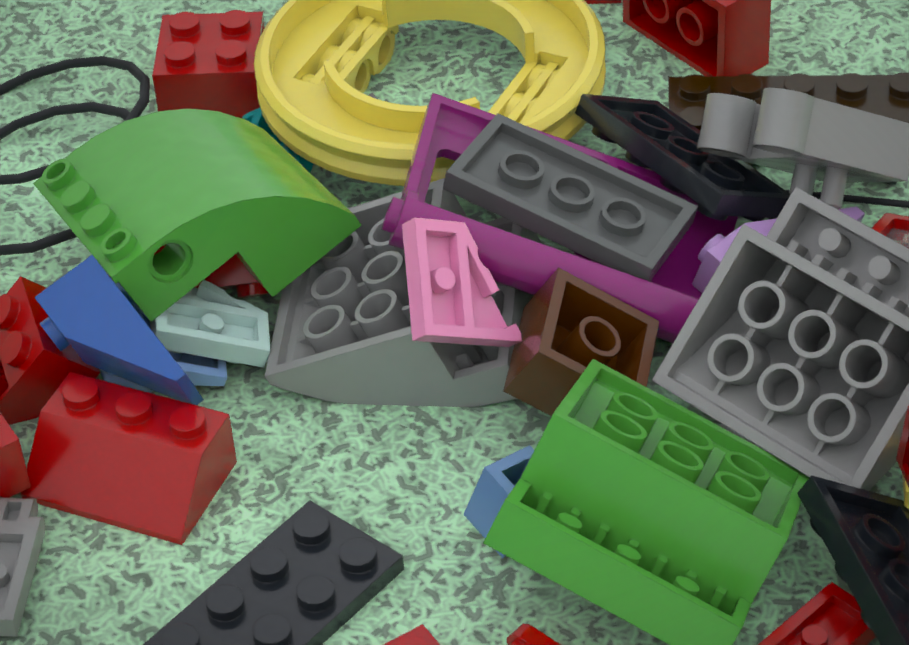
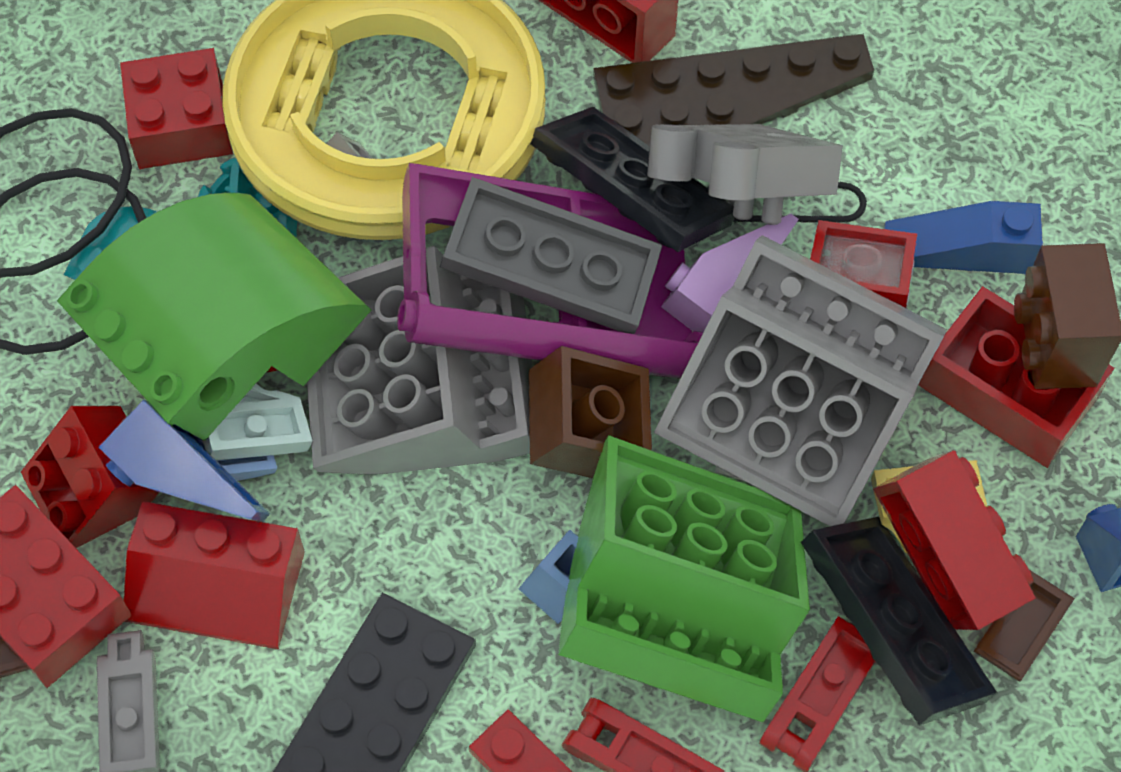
camera: 15 degrees left, 20 degrees up
bright pink wing [402,217,522,347] -> none

